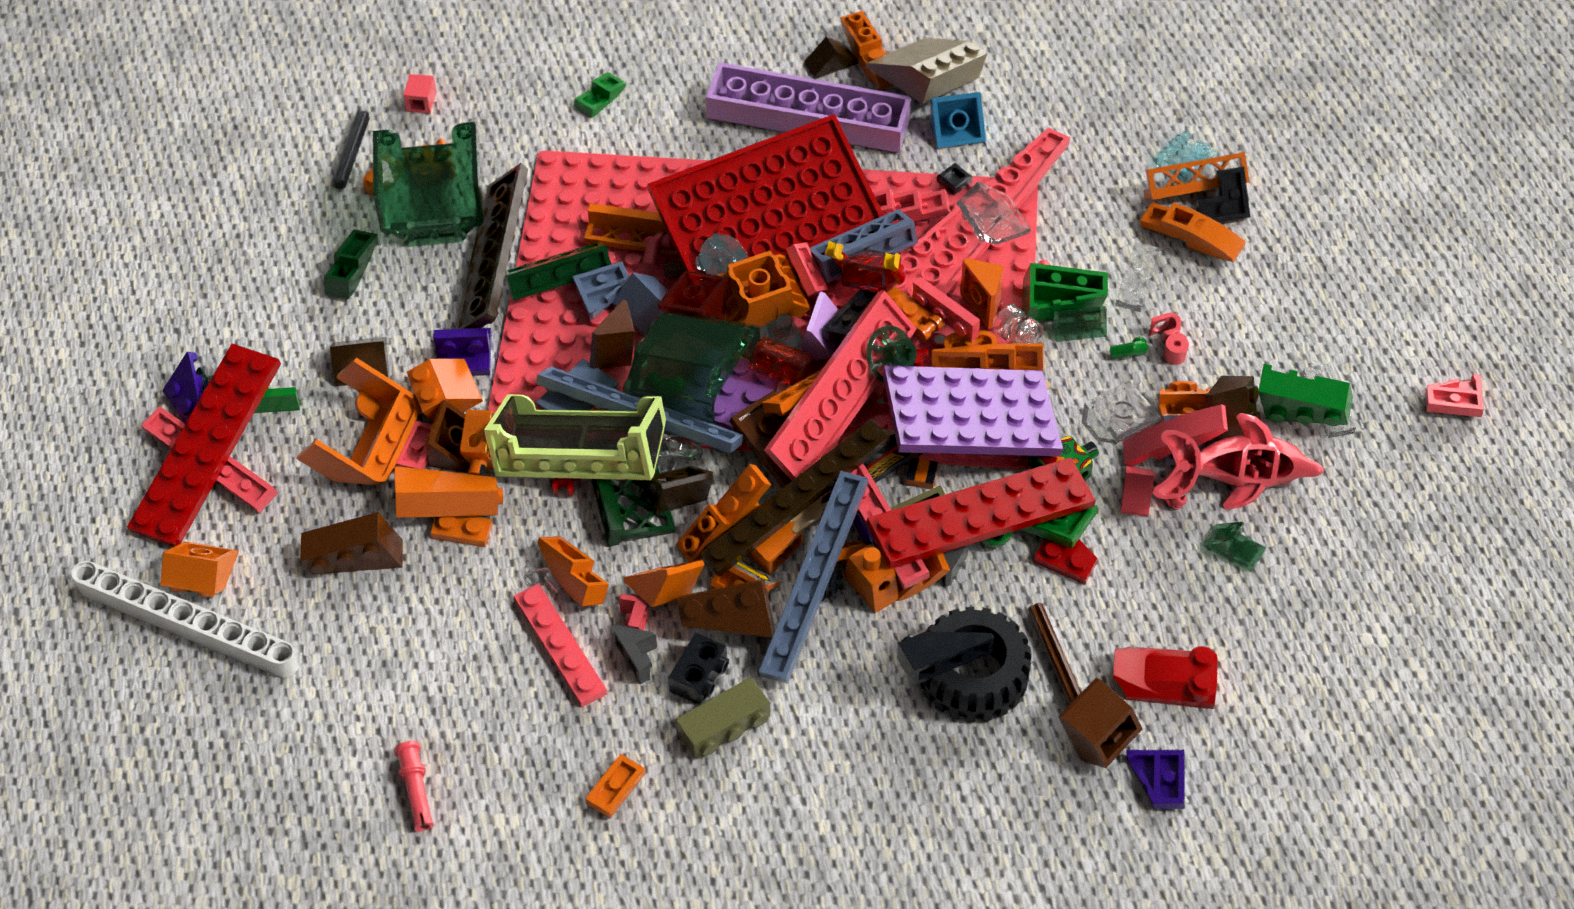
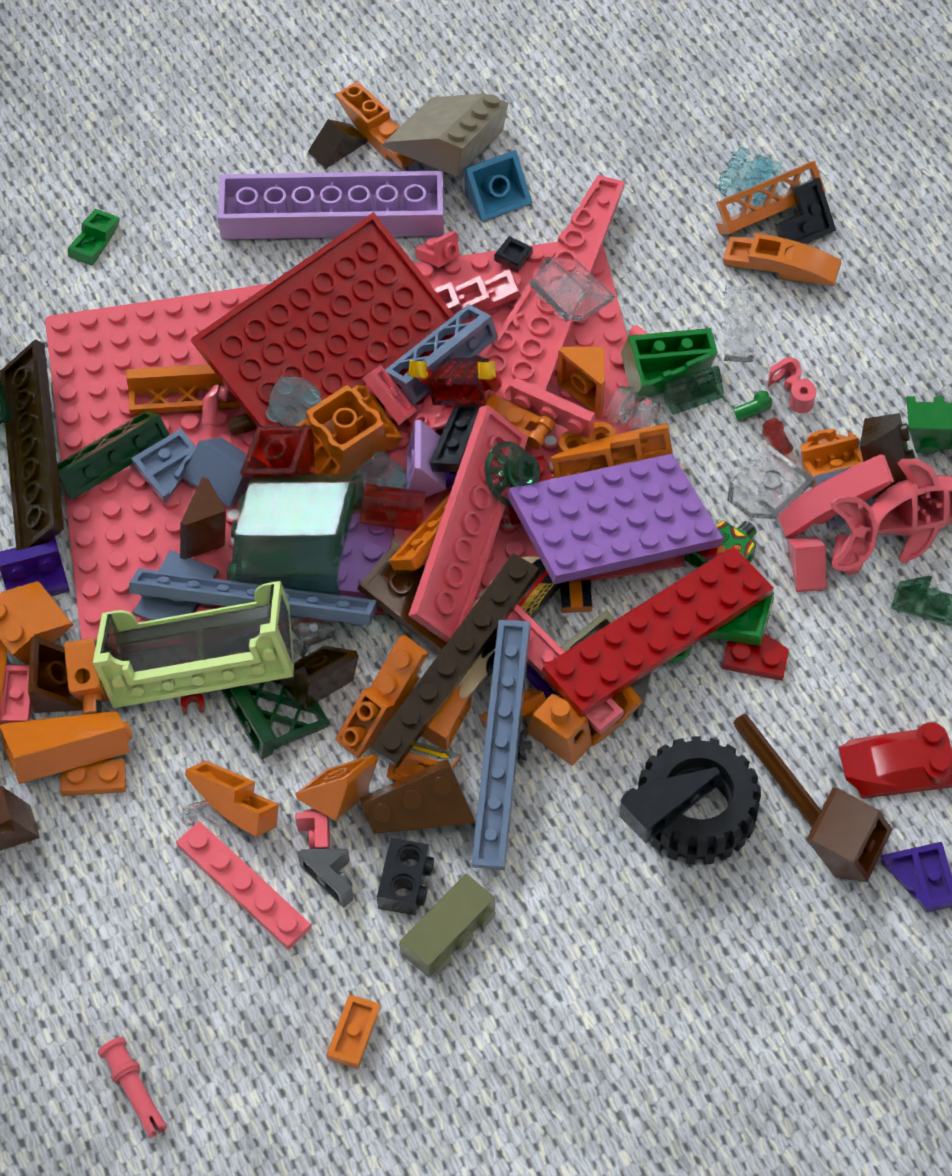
camera: 15 degrees left, 5 degrees up
none -> coral bracket [415,231,459,267]
none -> clear red pin [762,418,793,457]

